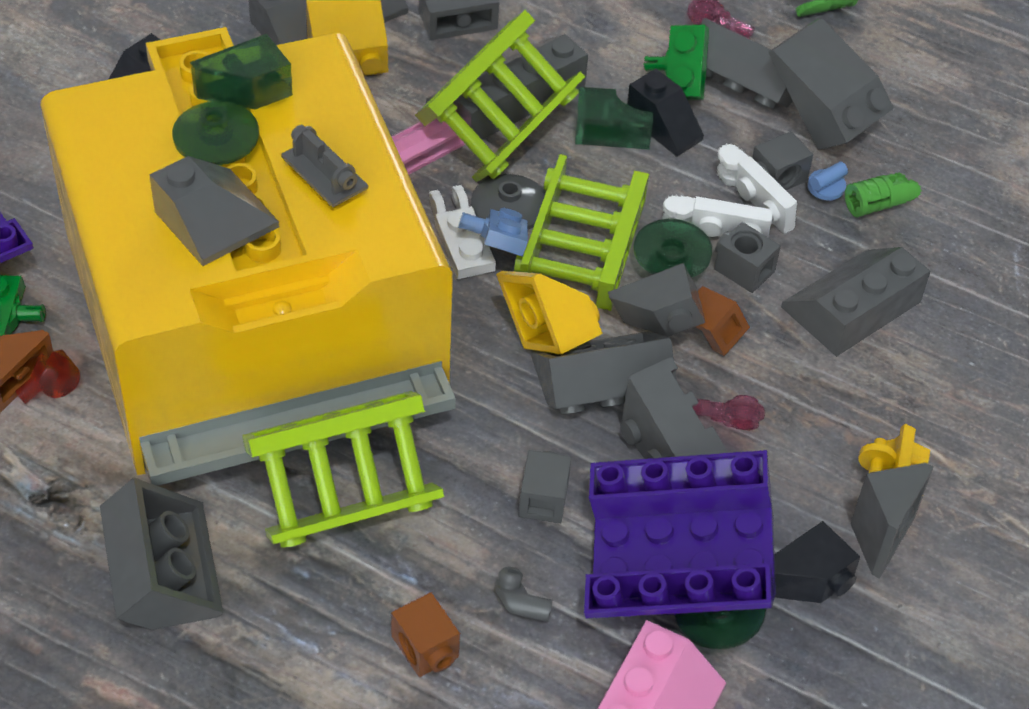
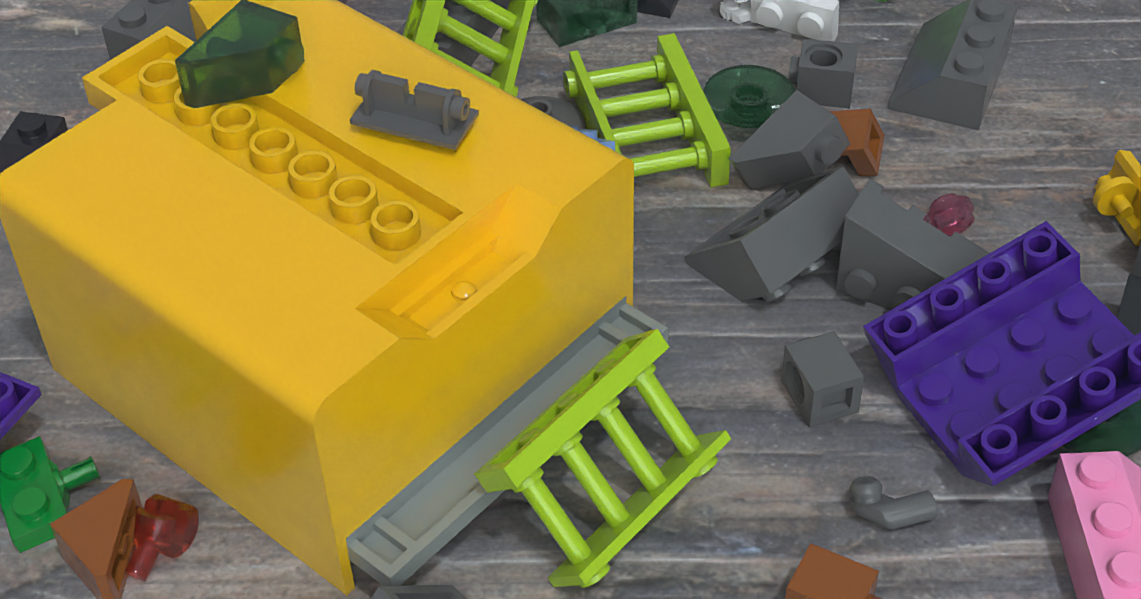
camera: 25 degrees left, 5 degrees down
dark grey slope [149,156,279,266] -> none
clear green dish [172,101,259,165] -> none
yellow slope [496,271,603,354] -> none
white hinge [661,195,773,237] -> none

